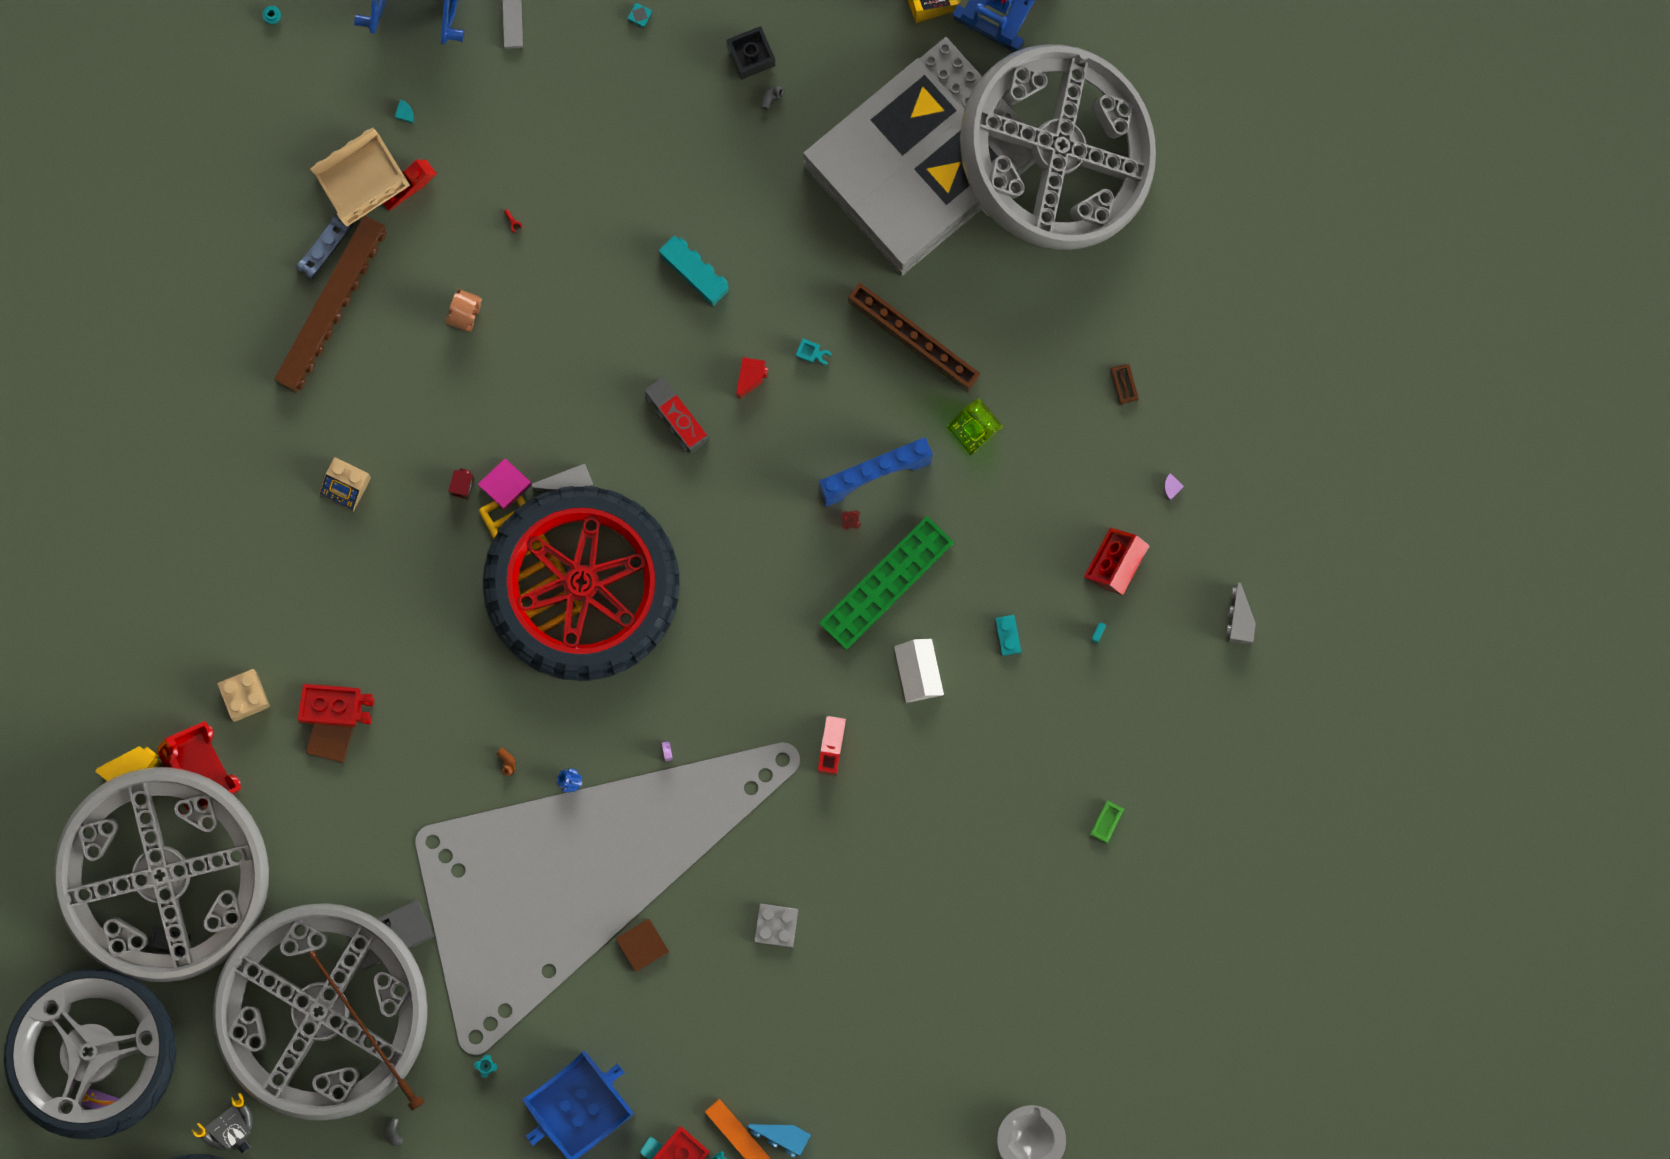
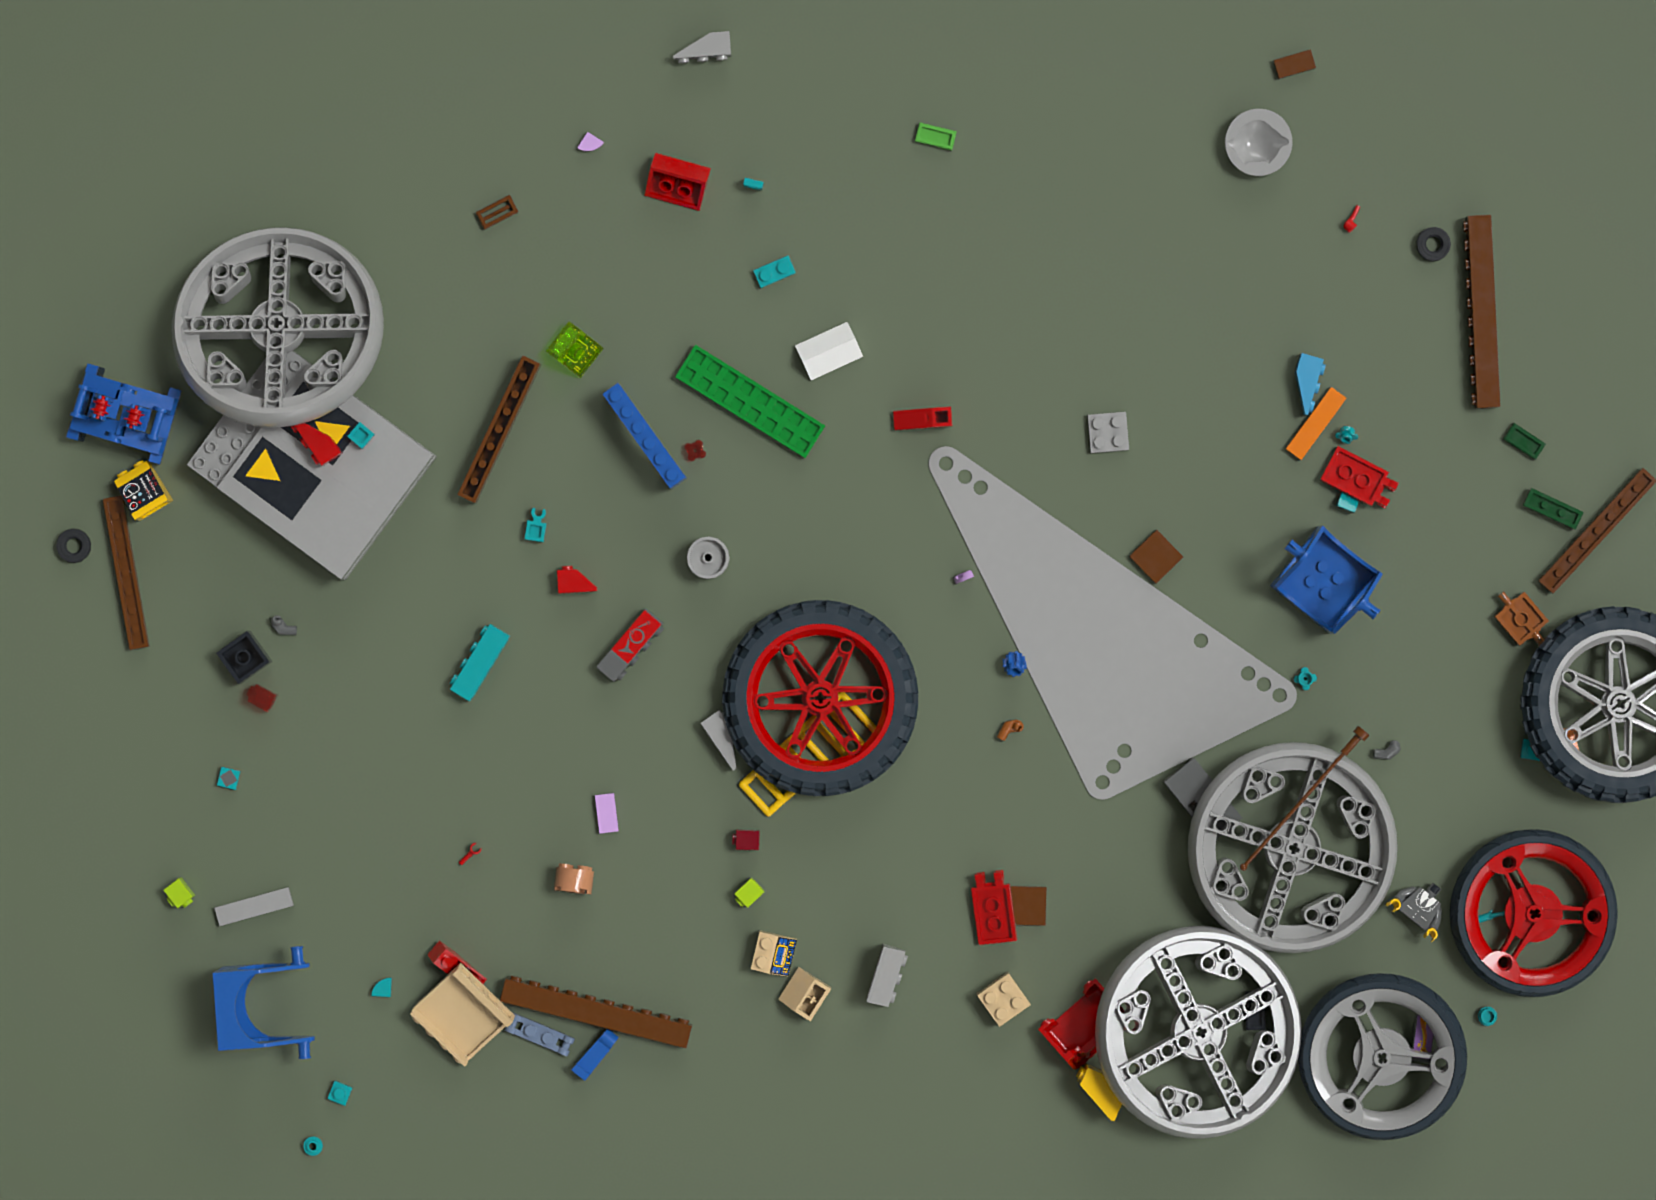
camera: 100 degrees left, 10 degrees up
dark pink tile [478,458,532,511] -> none
none -> clear red brick [247,684,278,712]
none -> red slope [291,423,343,466]
none -> teal plate [327,1080,353,1106]
none -> teal plate [347,422,375,449]
none -> blue leg [572,1029,619,1081]
none -> lavender tile [595,793,619,834]
none -> light grey wheel [687,536,730,579]
none -> lime brick [735,877,765,908]
none -> tan slope [779,967,831,1022]
none -> light grey slope [866,944,908,1007]

